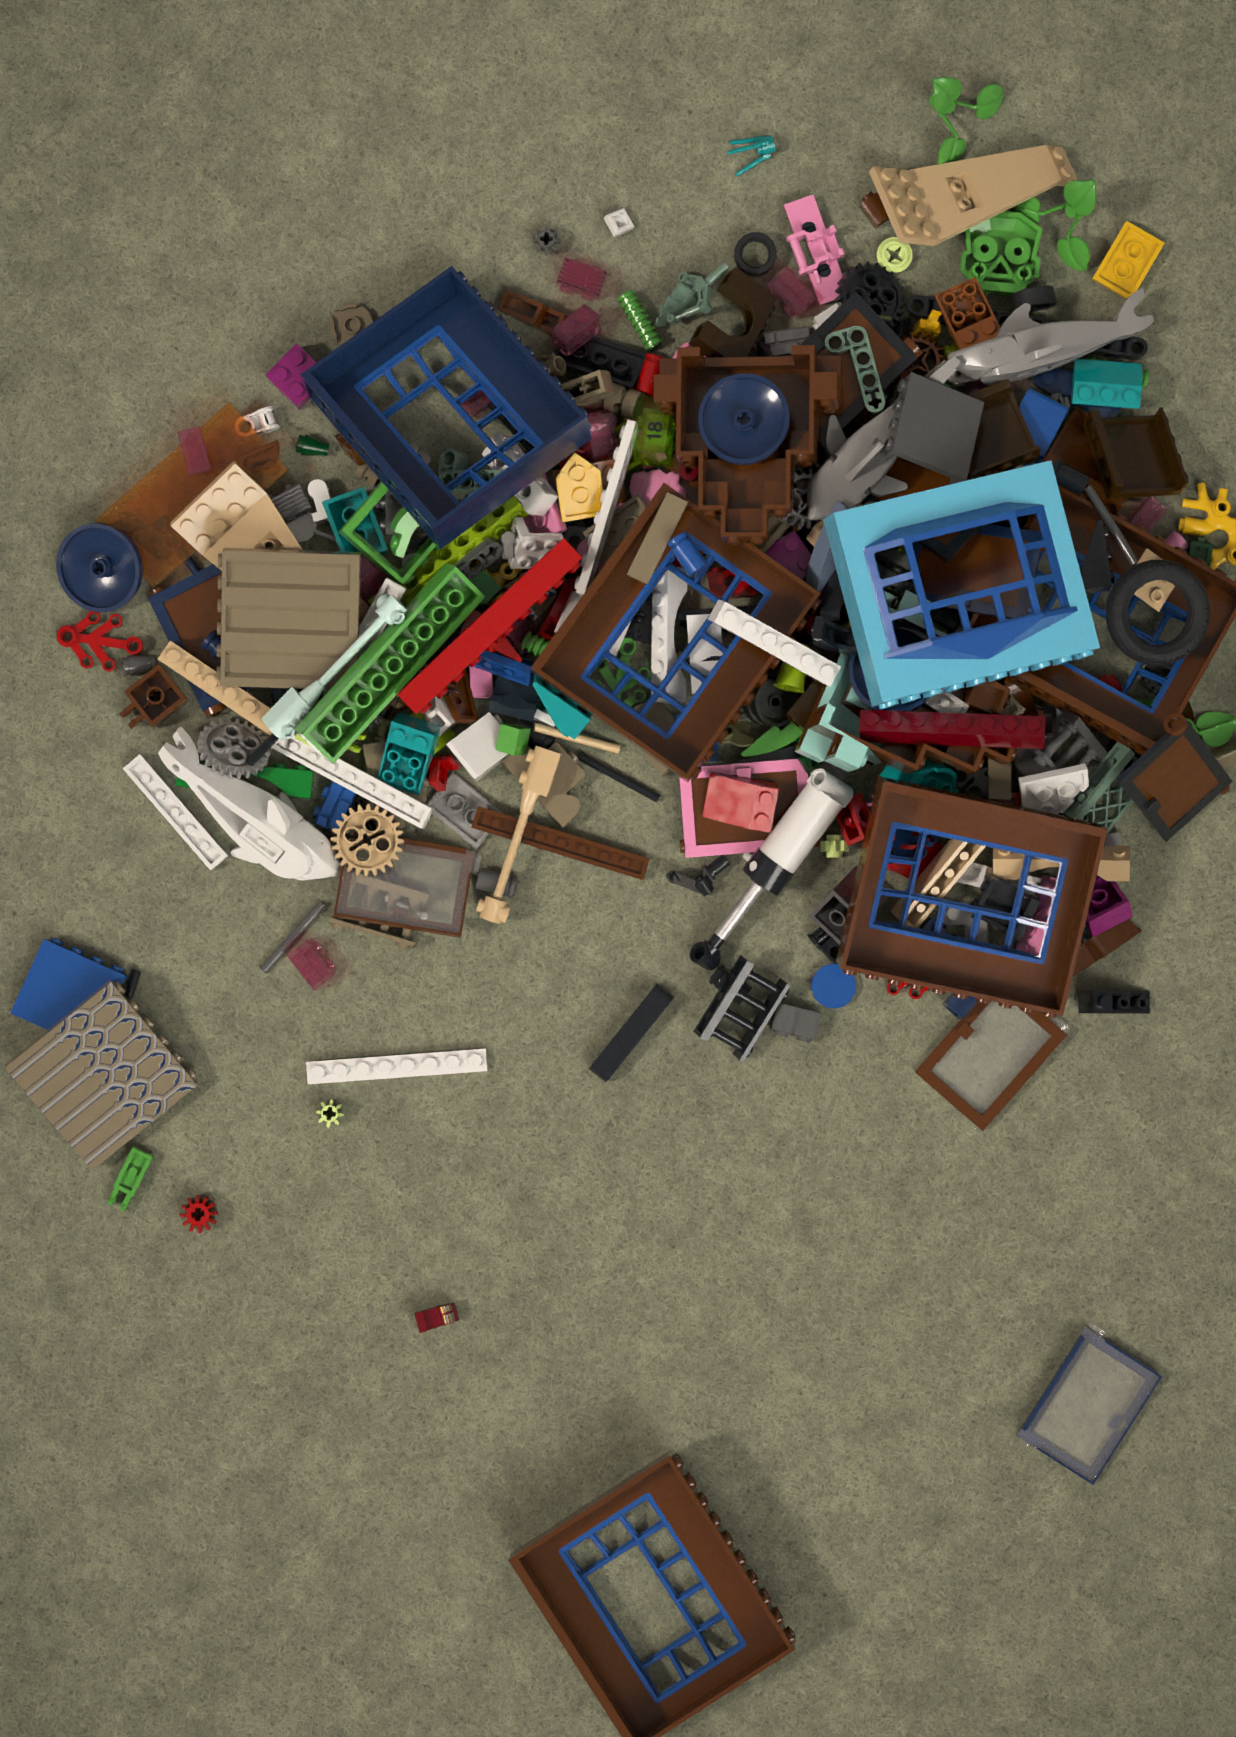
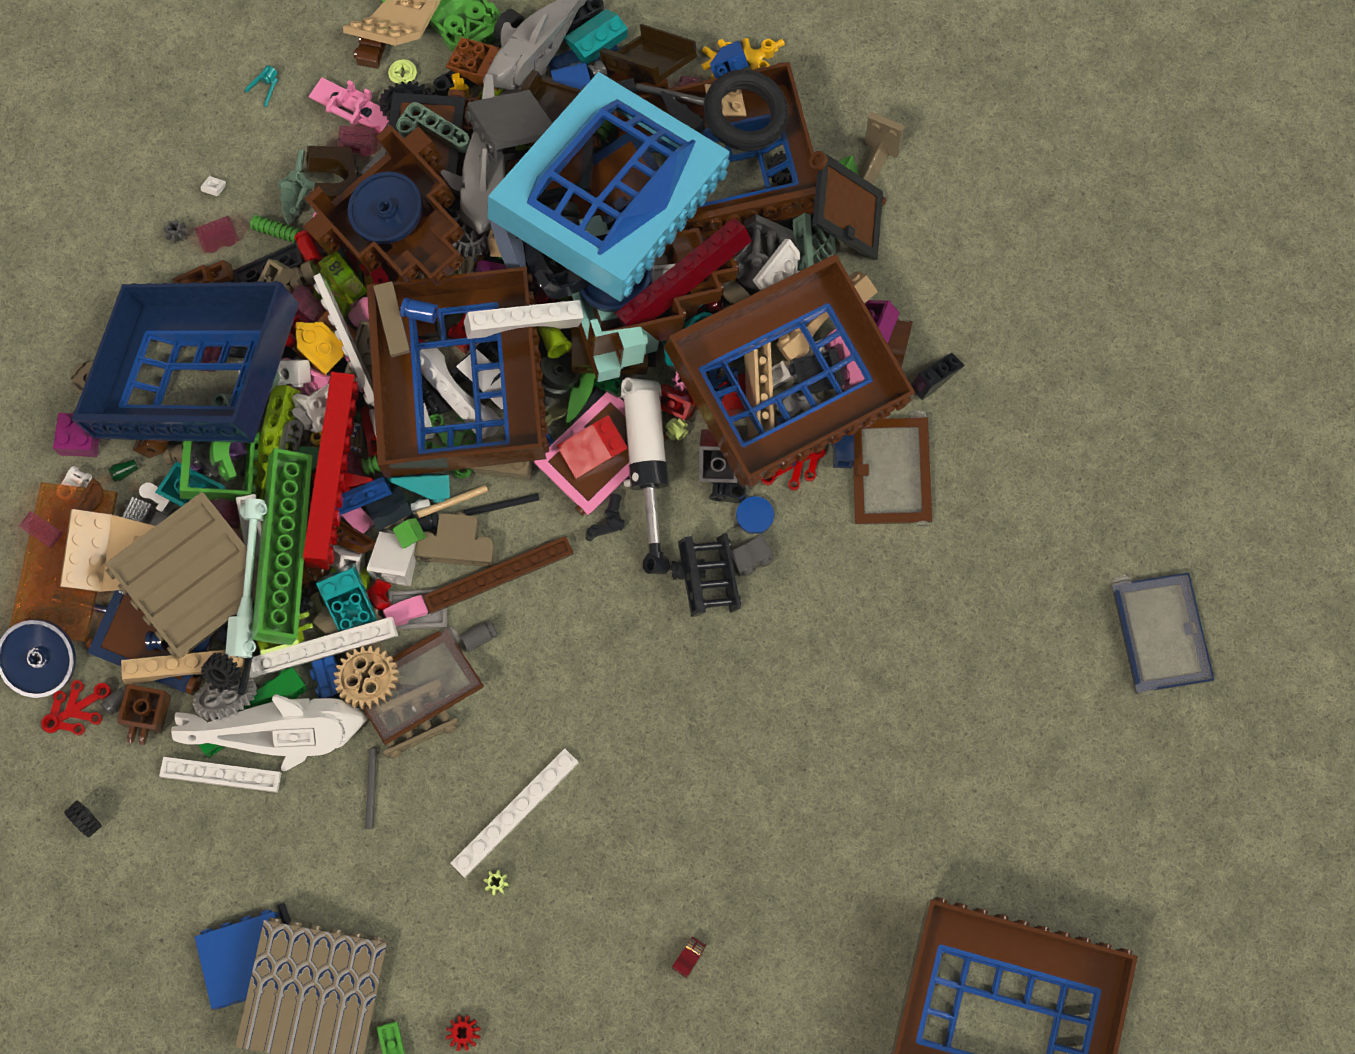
camera: 40 degrees left, 15 degrees down
clear pink brick [287,939,337,991] -> none
tan bar [476,746,562,924] -> none
clear pink brick [552,304,600,356] -> none
black beam [589,983,675,1083] -> none
black tyre [734,232,776,277] -> none
none -> black tyre [64,800,102,837]
none -> black tyre [201,653,241,690]
none -> bright pink slope [383,595,428,626]
none -> dark grey wheel [587,60,607,80]
none -> blue slope [710,41,748,78]

